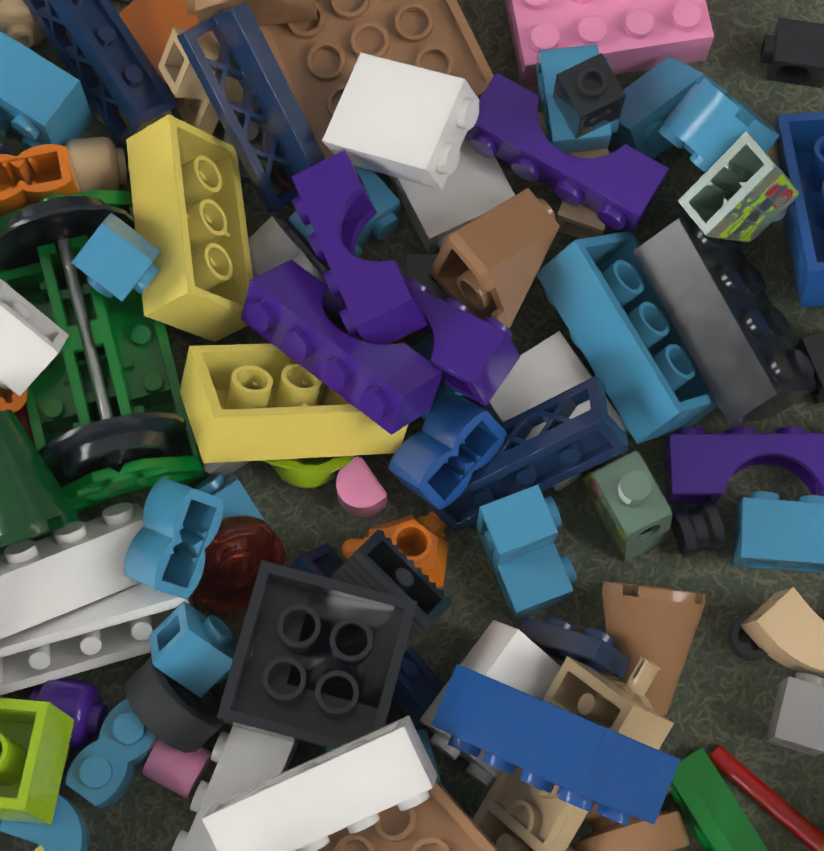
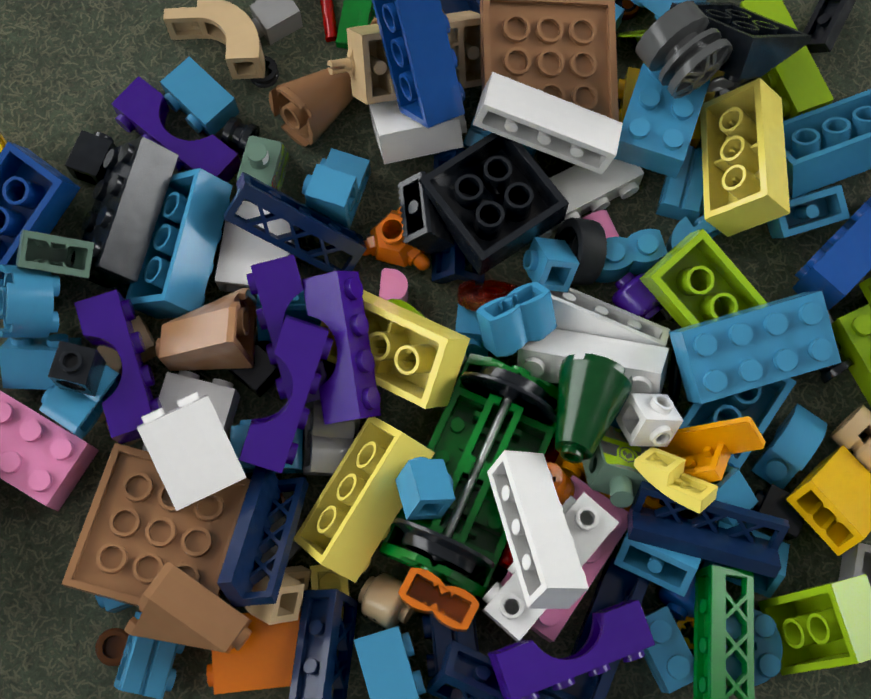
camera: 140 degrees left, 0 degrees up
blue brick [388,393,507,510] -> none
dark blue plate [519,617,630,679] -> none

